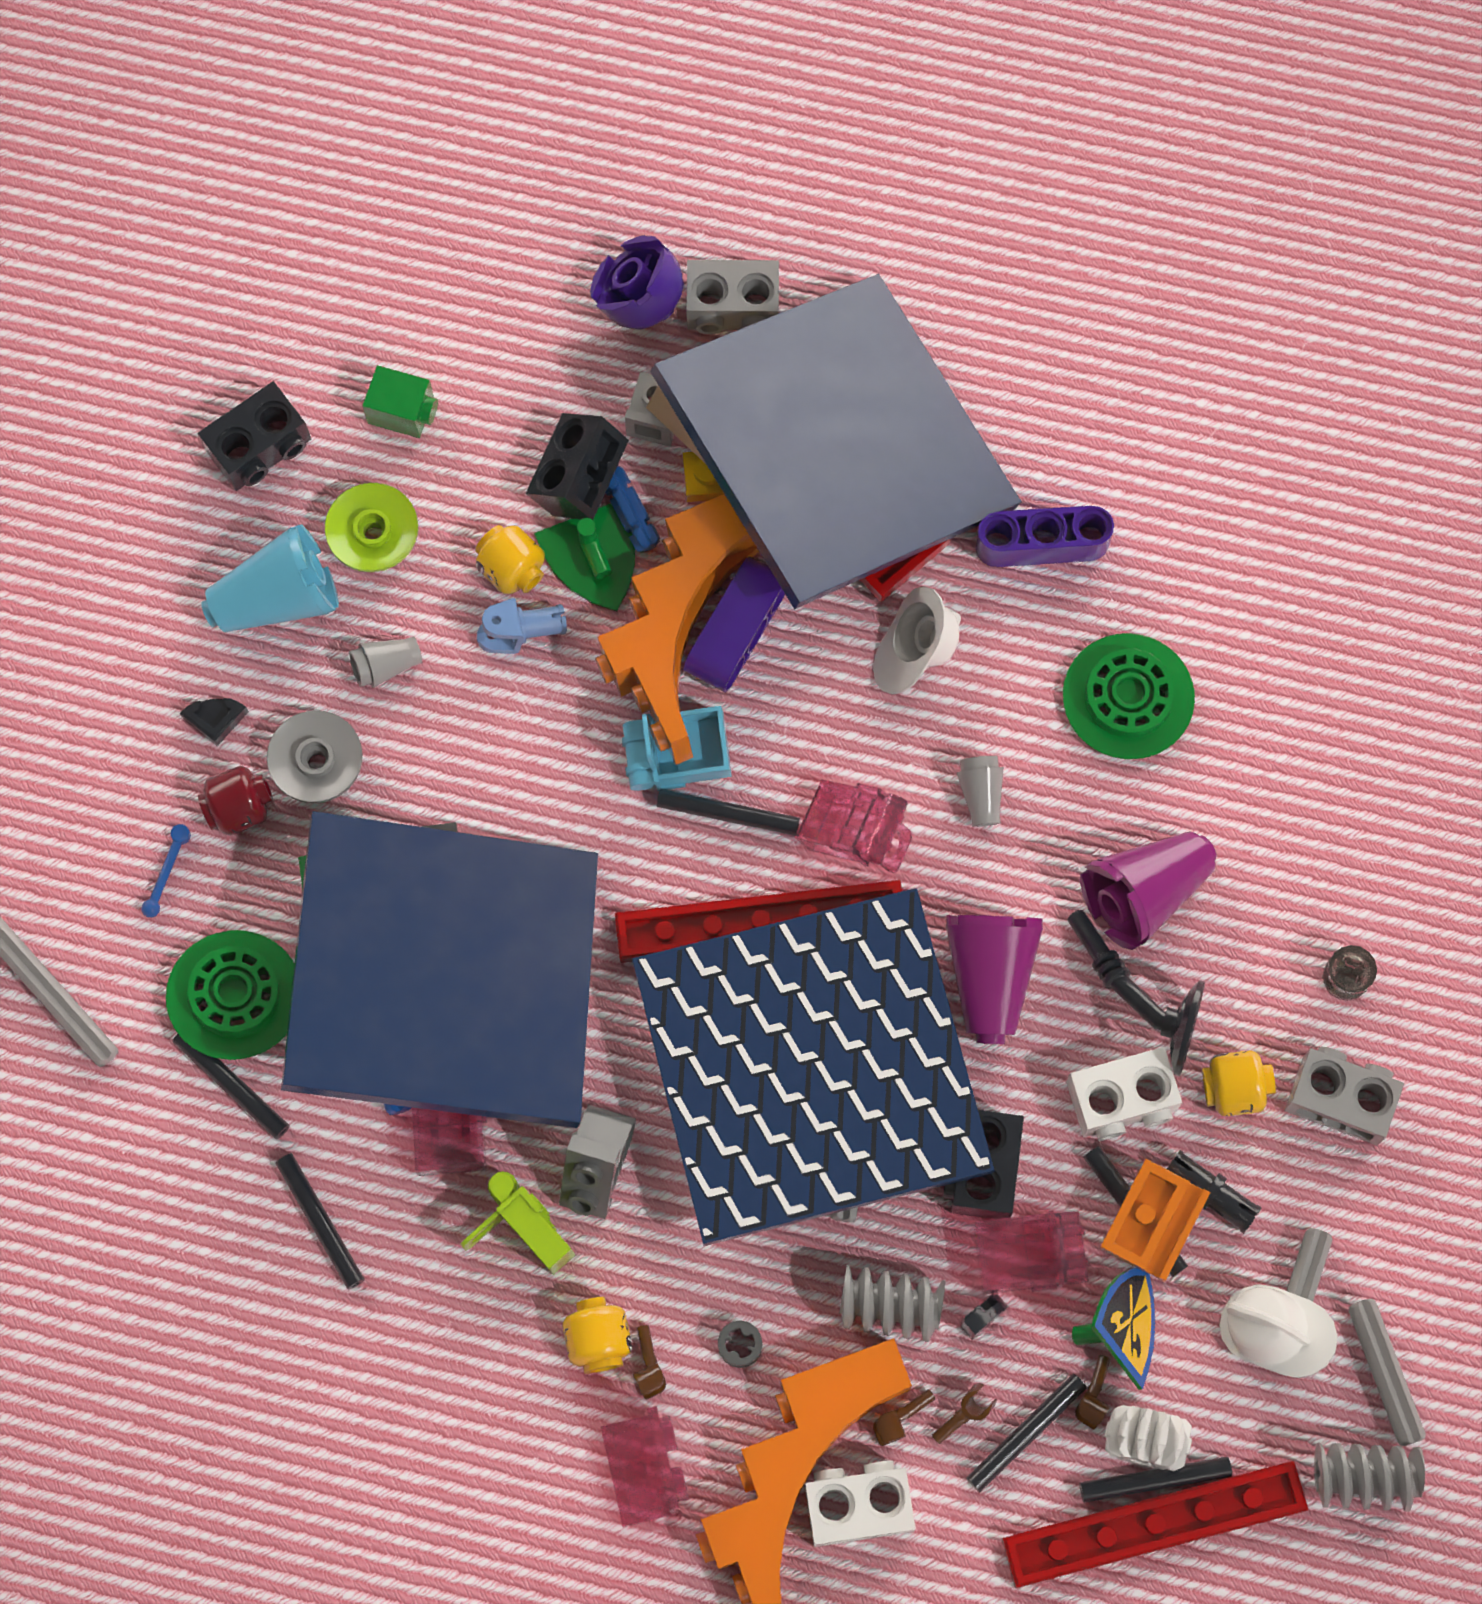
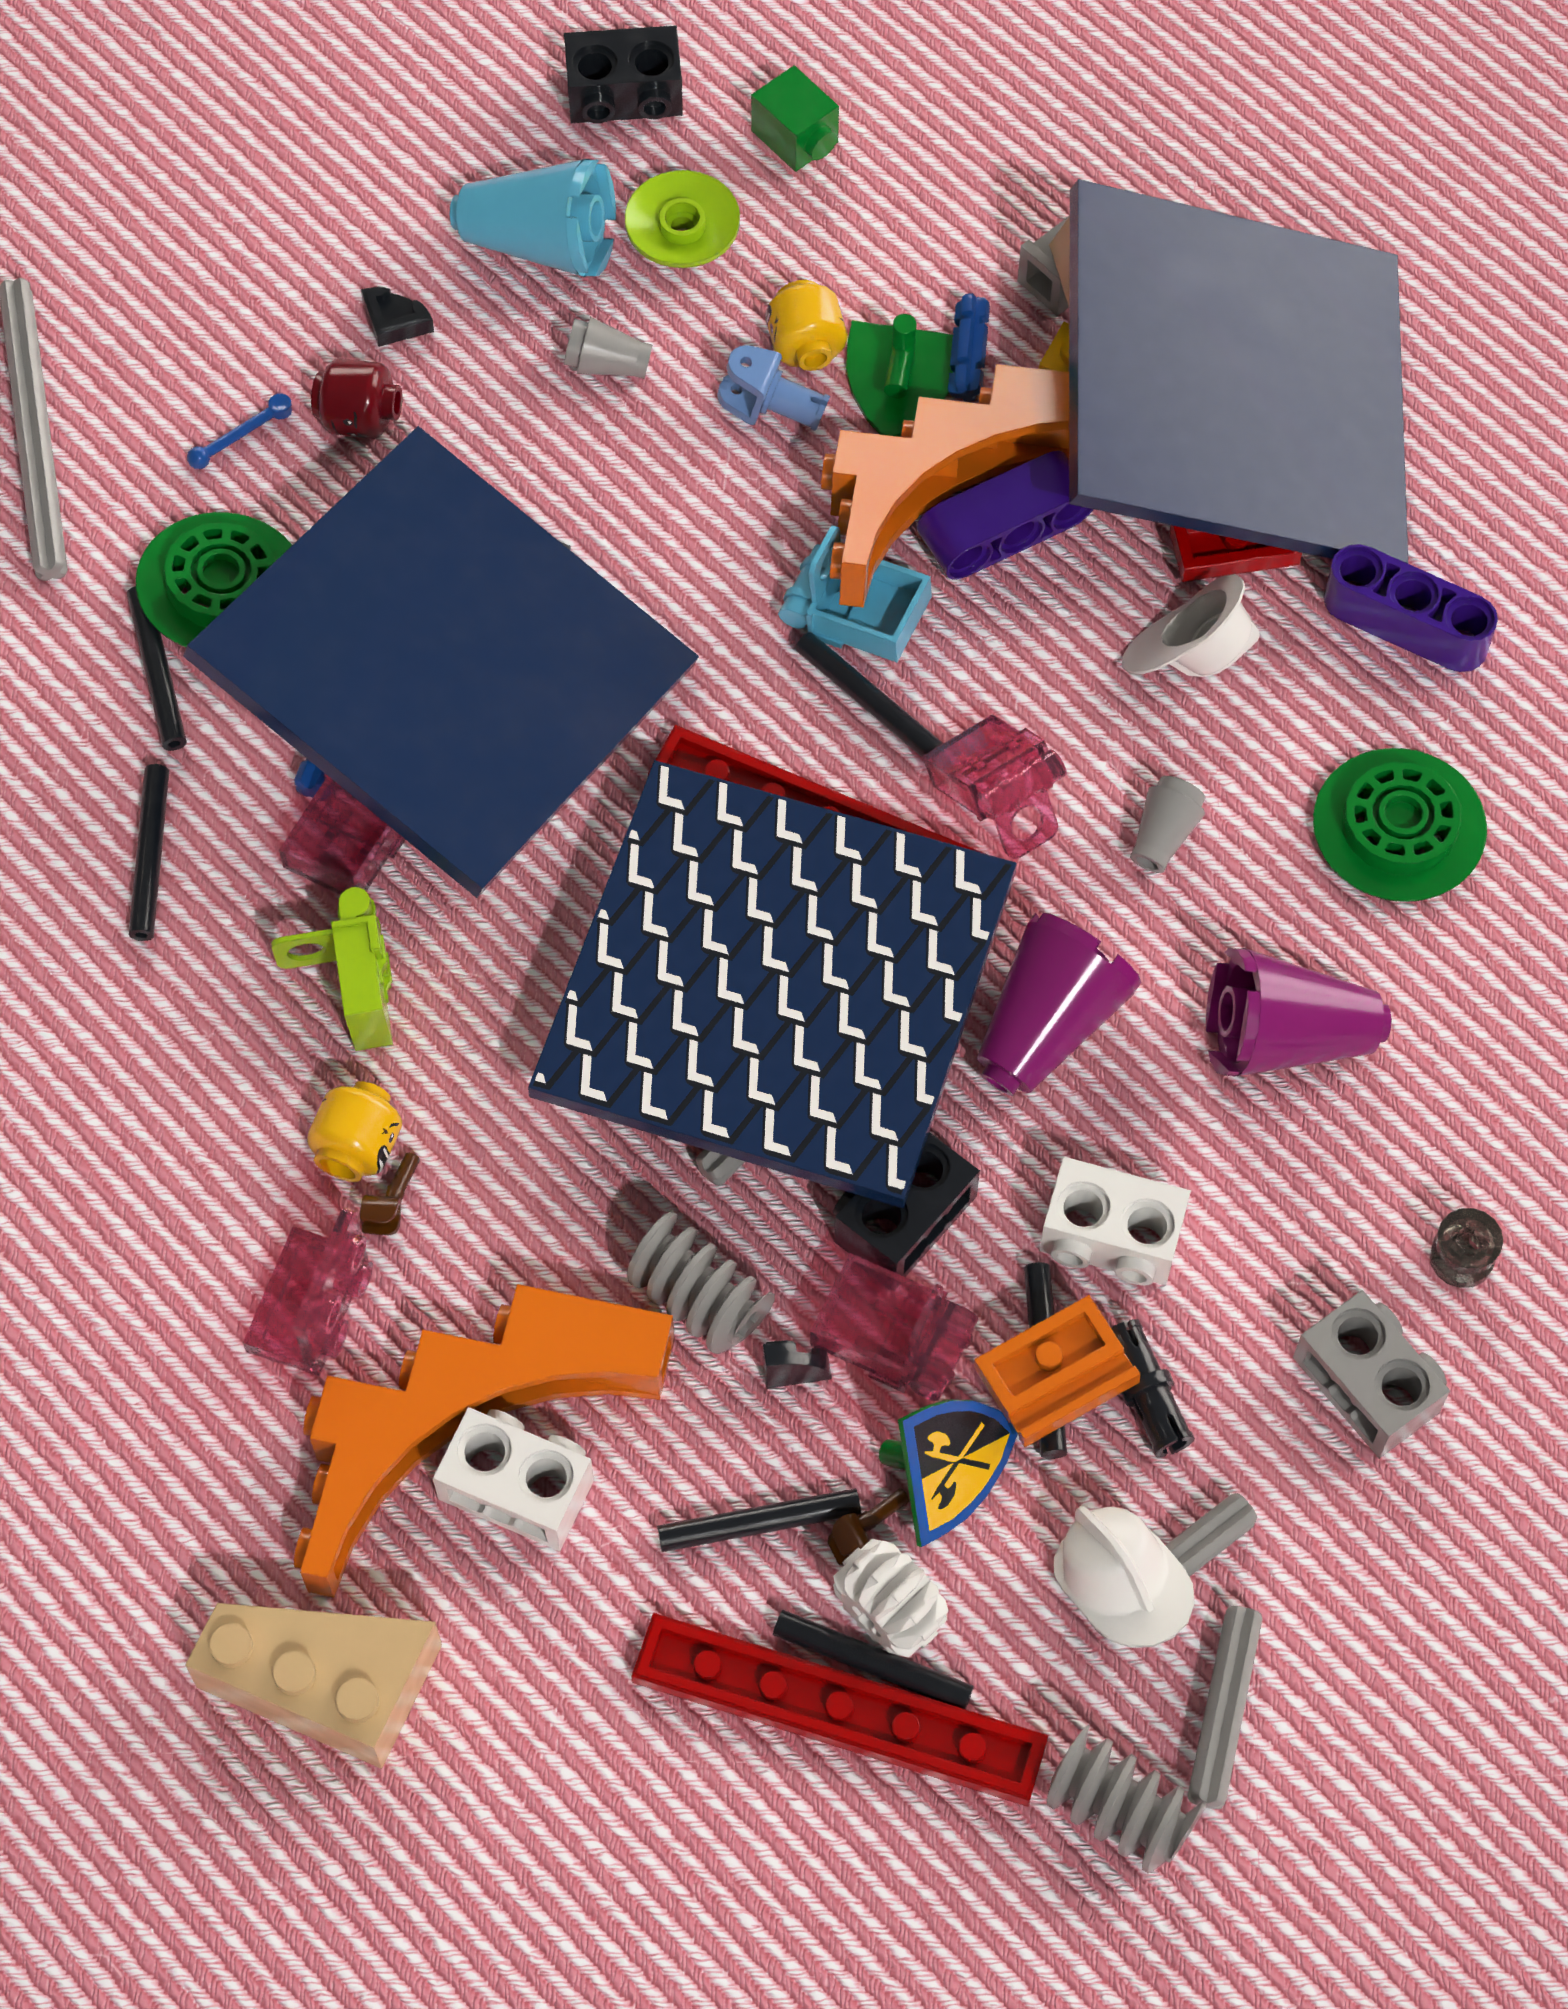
camera: 30 degrees right, 10 degrees down
light grey dish [267,710,363,803] -> none
black brick [526,413,629,520] -> none
dark grey pin [559,1104,636,1220] -> none
dark purple cylinder [590,235,684,330] -> none
light grey brick [686,260,779,334] -> none
dark grey bush [718,1320,763,1368] -> none
reddish brown hand [873,1389,935,1446] -> none
reddish brown hand [932,1383,997,1444] -> none
black dish [1067,910,1205,1076] -> none
yellow head [1202,1050,1276,1117] -> none

